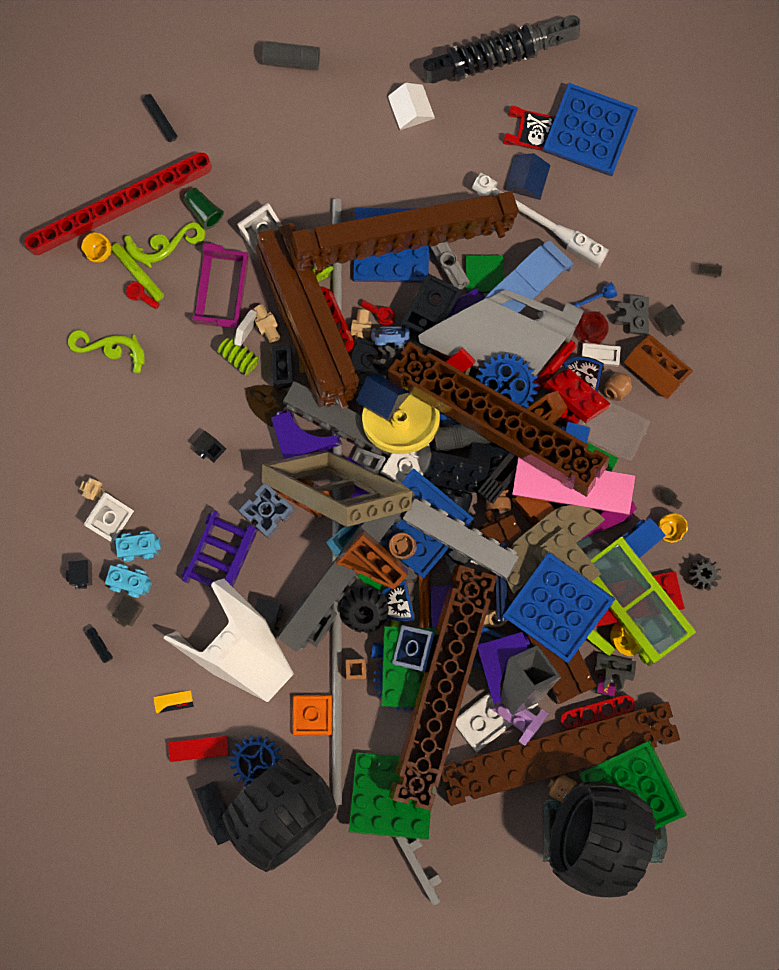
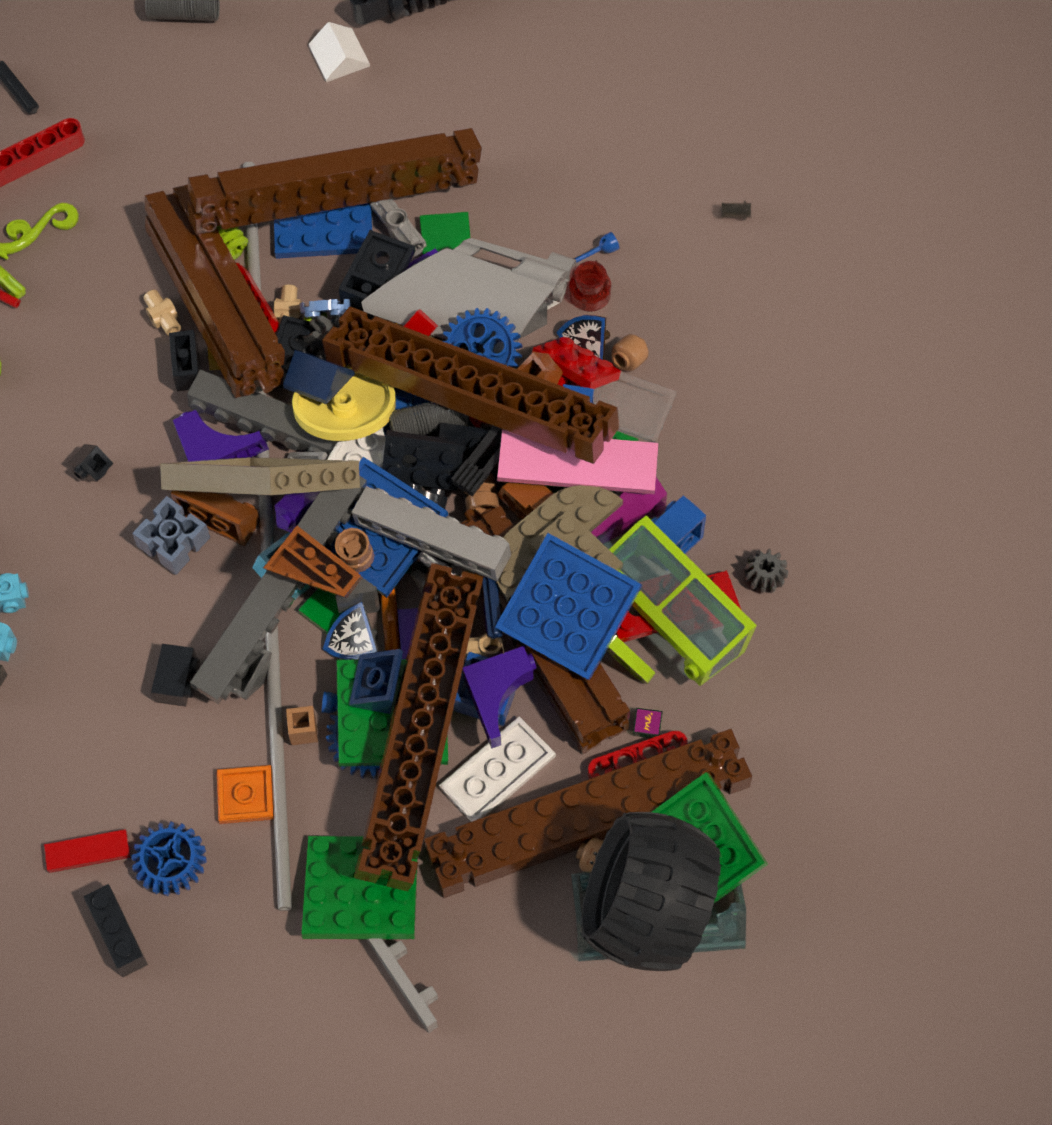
camera: 10 degrees left, 15 degrees down
yellow sticker [153,690,194,714] -> none
white windscreen [163,579,294,702] -> none
dark purple fence [182,510,258,587] -> none
dark green plant [183,188,224,229] -> none
magenta piece [193,243,249,329] -> none
lime piece [217,337,260,377] -> none
black tyre [222,757,337,872] -> none
white tile [234,310,257,346] -> none
white slope [237,203,282,254] -> none
dark brown shield [245,385,287,427] -> none
black wheel [340,585,389,633] -> none
red plate [361,300,396,326] -> none
white bar [472,173,609,269] -> none
medium blue windscreen [484,240,574,313] -> none
lavender bracket [493,701,549,746] -> none
dark grey slope [501,645,561,715] -> none
flag [503,106,555,151] -> none
dark blue slope [505,153,551,200] -> none
red axle [531,340,577,398] -> none
blue plate [543,83,638,176] -> none
white tile [581,343,621,367] -> none
dark grey plate [595,653,636,692] -> none
yellow helmet [610,621,646,656] -> none
dark grey plate [613,295,649,335] -> none
dark orange slope [624,334,693,399] -> none
clear smoke brick [654,304,685,337] -> none
clear smoke cylinder [657,487,683,509] -> none
yellow hair [657,513,688,543] -> none

